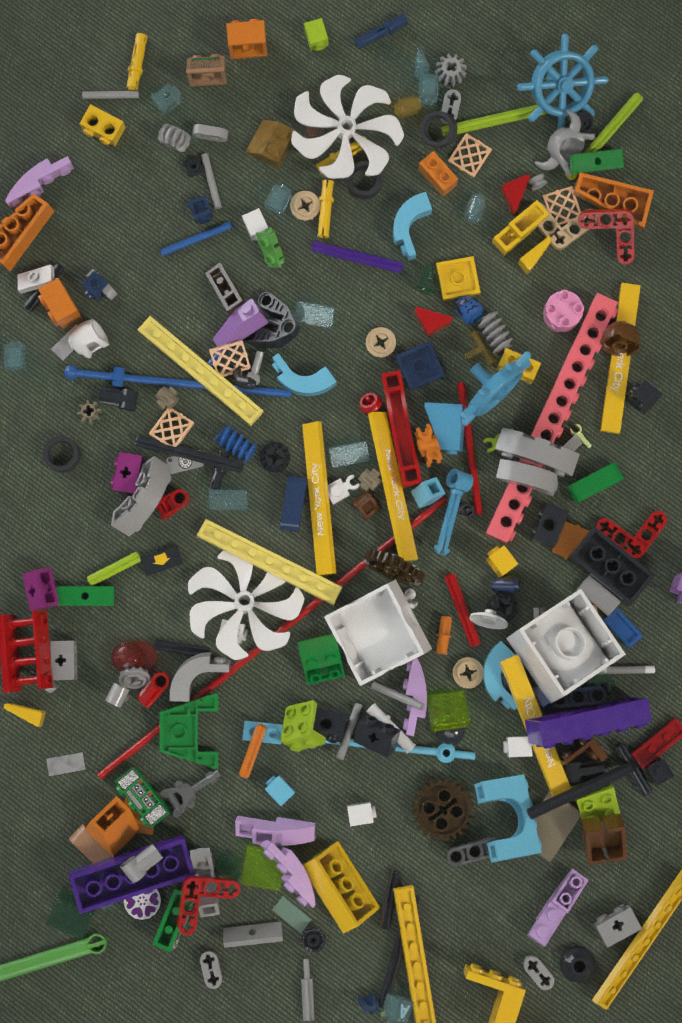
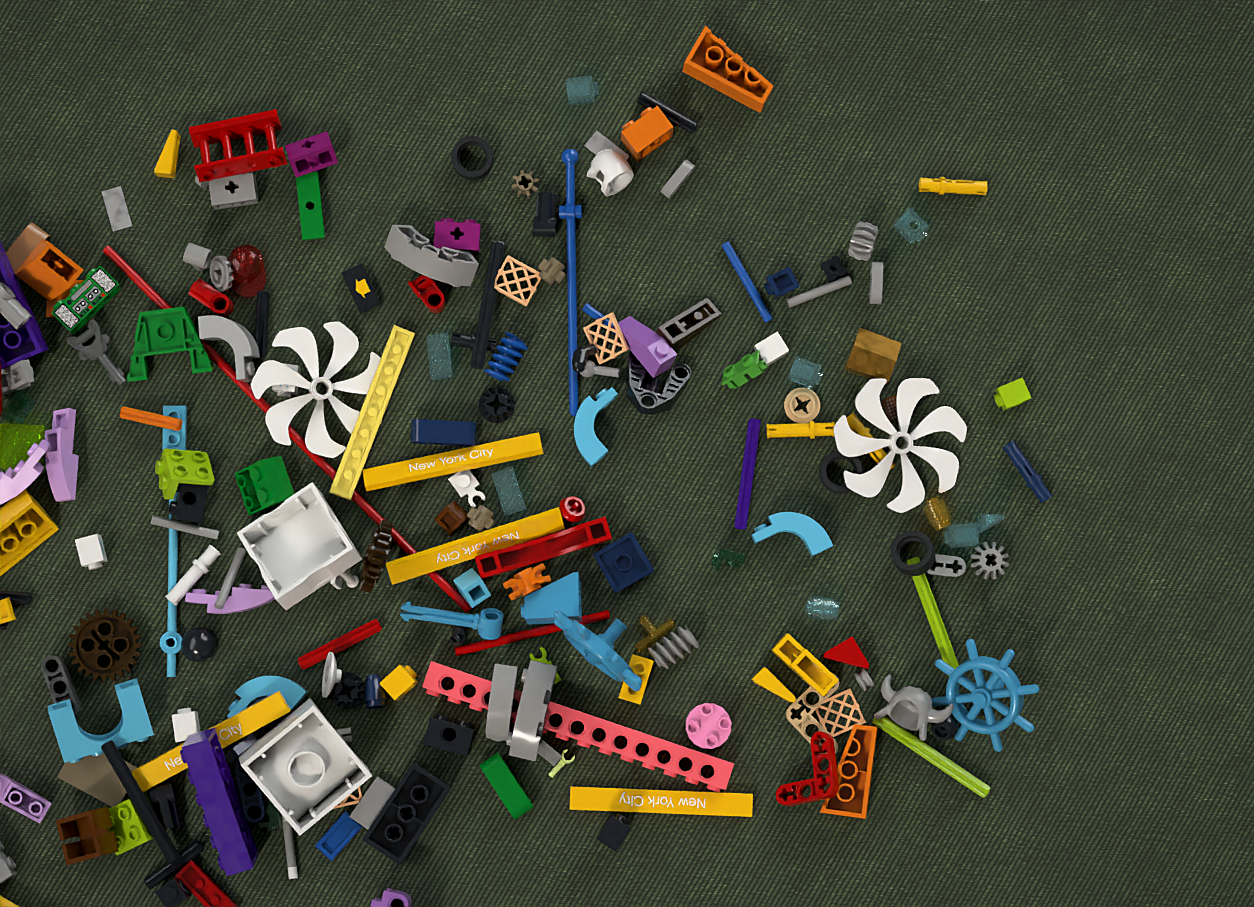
camera: 80 degrees right, 0 degrees up
lavender slope [5,156,74,208] -> none
white plate [17,265,54,294] -> none
yellow brick [79,104,126,146] -> none
dark blue bracket [81,271,108,302] -> none
light grey bar [82,90,139,99] -> none
lime axle [87,552,141,586] -> none
light yellow tile [137,316,263,426] -> none
light grey sticker [166,450,204,474] -> none
medium nougat slope [186,54,227,87] -> none
orange brick [226,19,268,59] -> none
medium azure brick [265,775,296,806] -> none
clear light blue slope [296,301,335,329] -> none
black brick [353,715,401,758] -> none
tan gear [366,327,396,358] -> none
red slope [415,307,453,337] -> none
orange brick [418,151,458,197] -> none
clear neon green plate [427,691,470,732] -> none
orange axle [435,616,452,655] -> none
yellow tile [436,256,481,301] -> none
light nougat window [448,133,492,178] -> none
tan gear [453,657,483,688] -> none
blue head [455,296,484,324] -> none
orange piece [552,521,589,560] -> none
reddish brown bracket [559,738,608,765] -> none
green tile [569,149,624,174] -> none
red beam [595,511,667,559] -> none
reddish brown cylinder [601,321,640,356] -> none

